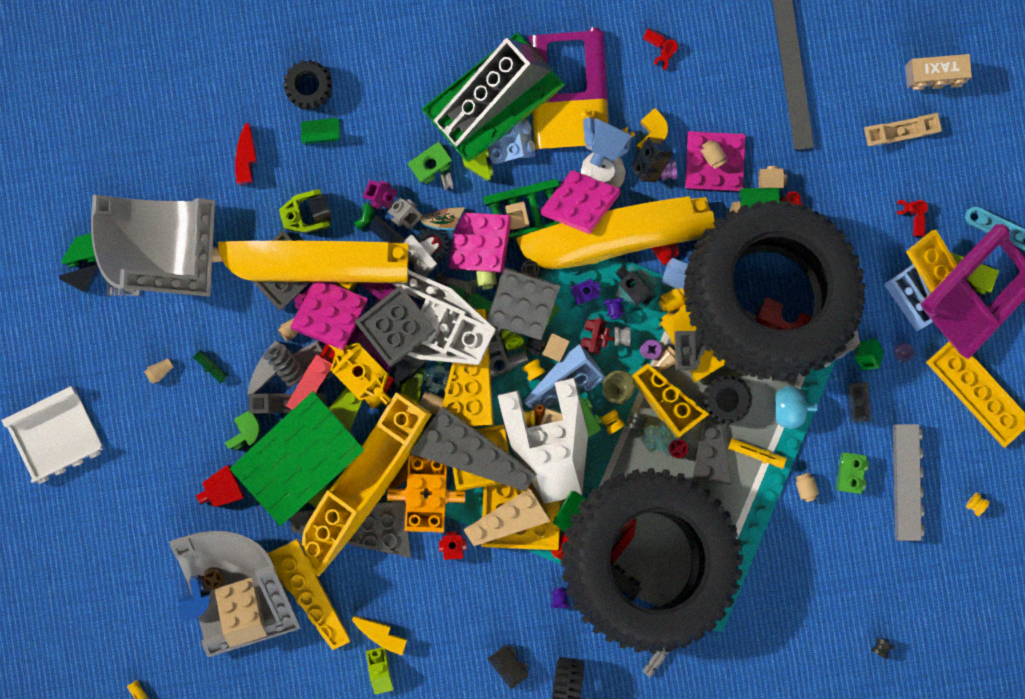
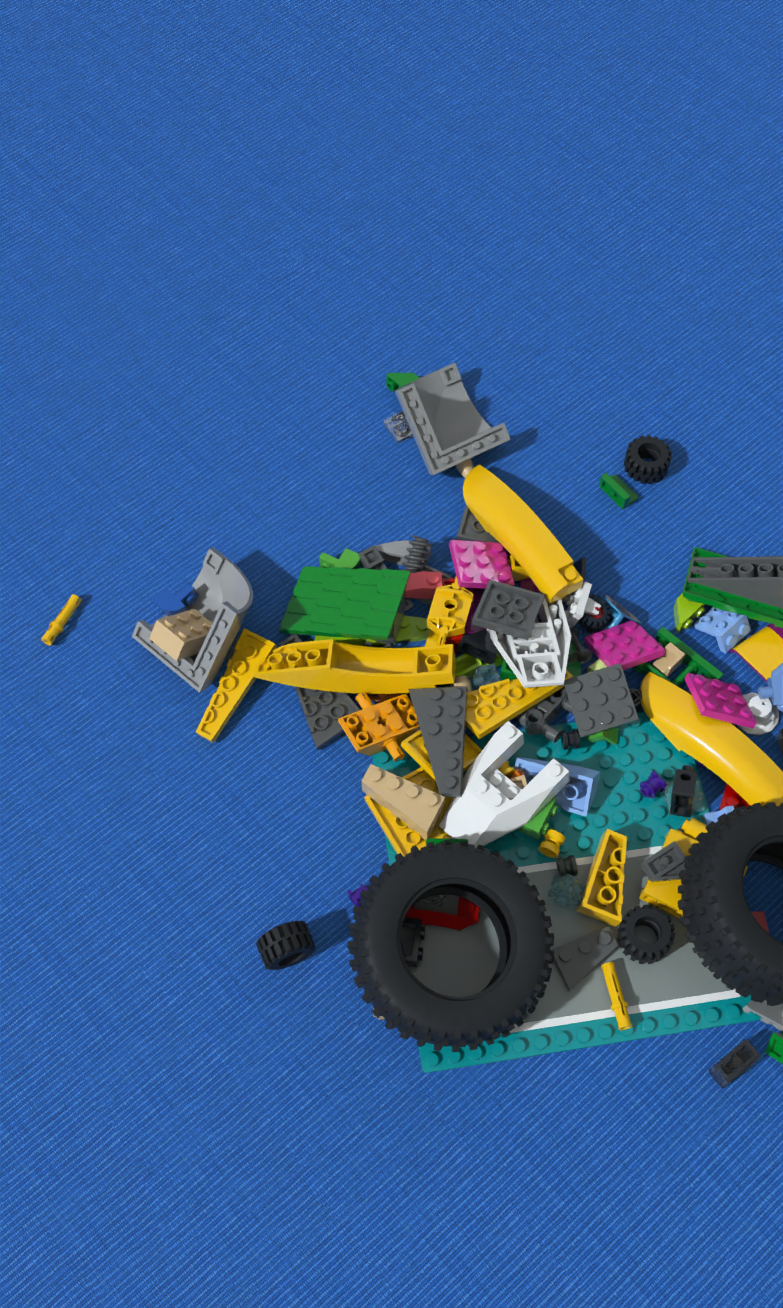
camera: 60 degrees right, 25 degrees down
white panel [2,386,105,484] -> none
black slope [59,265,100,293] -> none
tan cone [144,358,174,384] -> none
dark green pin [192,349,229,384] -> none
red torso [196,465,246,507] -> none
dark brown wheel [203,567,223,589] -> none
red slope [235,123,258,186] -> none
tan cone [278,318,298,342] -> none
lime piece [279,189,332,234] -> none
yellow slope [352,615,407,655] -> none
green arm [354,203,375,230] -> none
magenta brick [362,180,397,210] -> none
lime slope [366,647,394,695] -> none
light grey brick [388,197,423,230] -> none
bright green brick [407,141,452,184] -> none
red brick [439,531,466,560] -> none
light grey bush [440,172,454,191] -> none
clear smoke brick [487,643,530,689] -> none
lime wheel [501,329,524,350] -> none
yellow wheel [522,359,546,381] -> none
tan panel [542,333,570,362] -> none
dark purple brick [570,278,601,306] -> none
dark red hips [581,318,614,355] -> none
olive hair [602,371,635,405] -> none
light grey wheel [614,327,630,346] -> none
medium lavender wheel [640,340,662,359] -> none
light grey axle [643,648,669,677] -> none
tan cone [652,346,675,373] -> none
dark red wheel [668,439,688,458] -> none
medium azure piece [776,386,817,429] -> none
tan brick [795,472,819,502] -> none
bright green brick [836,452,869,494] -> none
pearl dark grey wheel [870,637,894,660] -> none
light grey brick [893,424,924,541] -> none
yellow wheel [966,492,990,516] -> none

